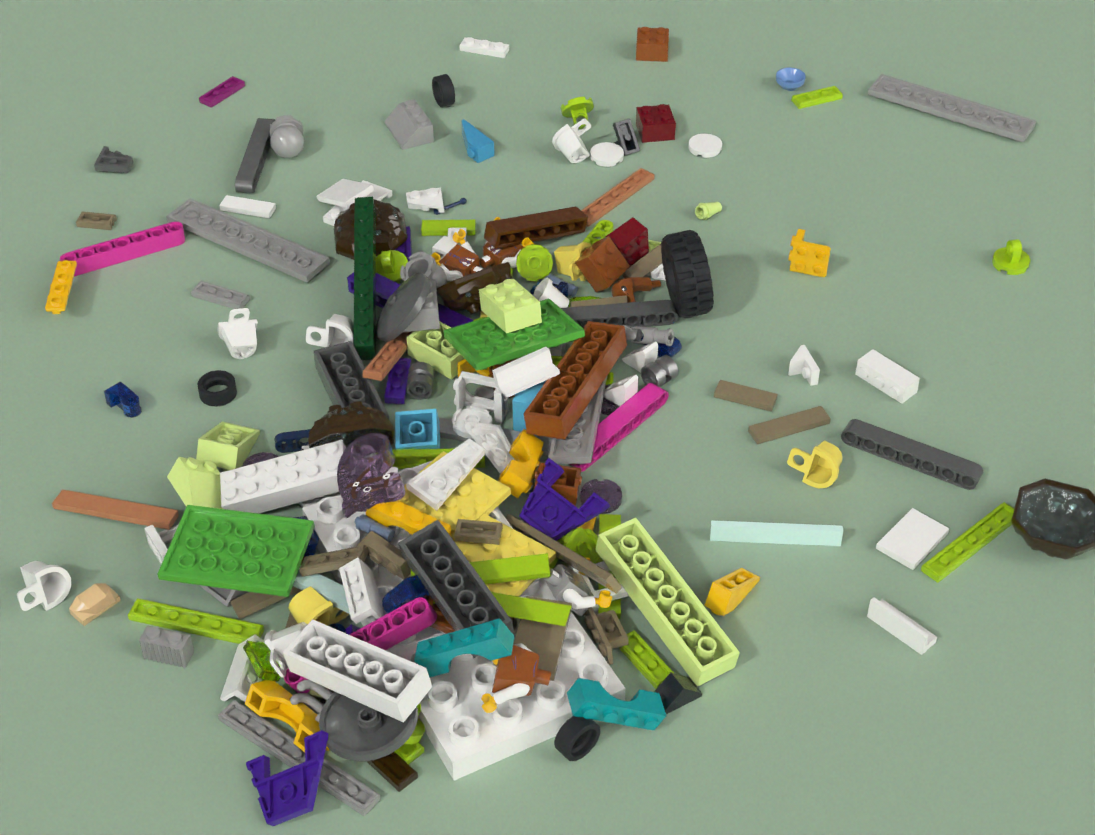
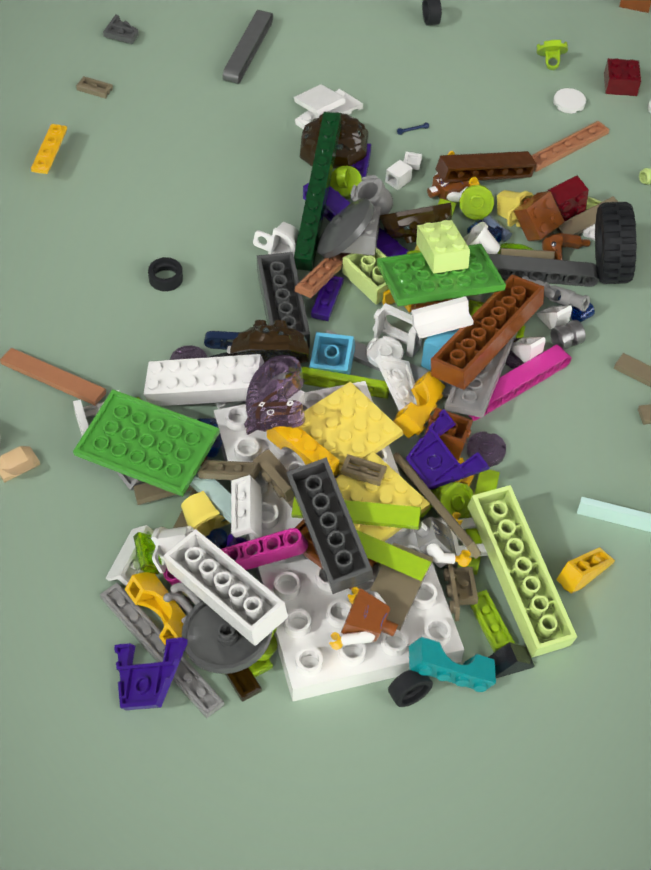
camera: 10 degrees right, 10 degrees up
dark pink beam [60,221,185,276] -> none
clear blue leg [104,381,142,418] -> none
lime tile [128,598,264,644] -> none
light grey brick [139,626,194,668] -> none
light grey plate [166,198,330,282] -> none
yellowish green slope [167,457,223,509] -> none
light grey tile [191,281,250,309] -> none
yellowish green slope [196,421,260,471] -> none
white container [217,308,258,359] -> none
white tile [219,195,276,218] -> none
light grey tile [269,115,304,159] -> none
sand blue piece [355,514,395,542] -> none
clear blue leg [382,575,429,613] -> none
light grey slope [385,100,434,150] -> none
white wing [406,187,444,213] -> none
white wing [406,438,485,511] -> none
flat silver wheel [407,362,434,400] -> none
teal arch [414,618,515,678] -> none
lime tile [421,219,476,236] -> none
torso [431,229,483,282] -> none
dark azure slope [461,119,494,163] -> none
light grey piece [475,386,494,400] -> none
white container [552,119,591,163] -> none
lime beam [583,220,613,245] -> none
slope [613,119,640,156] -> none

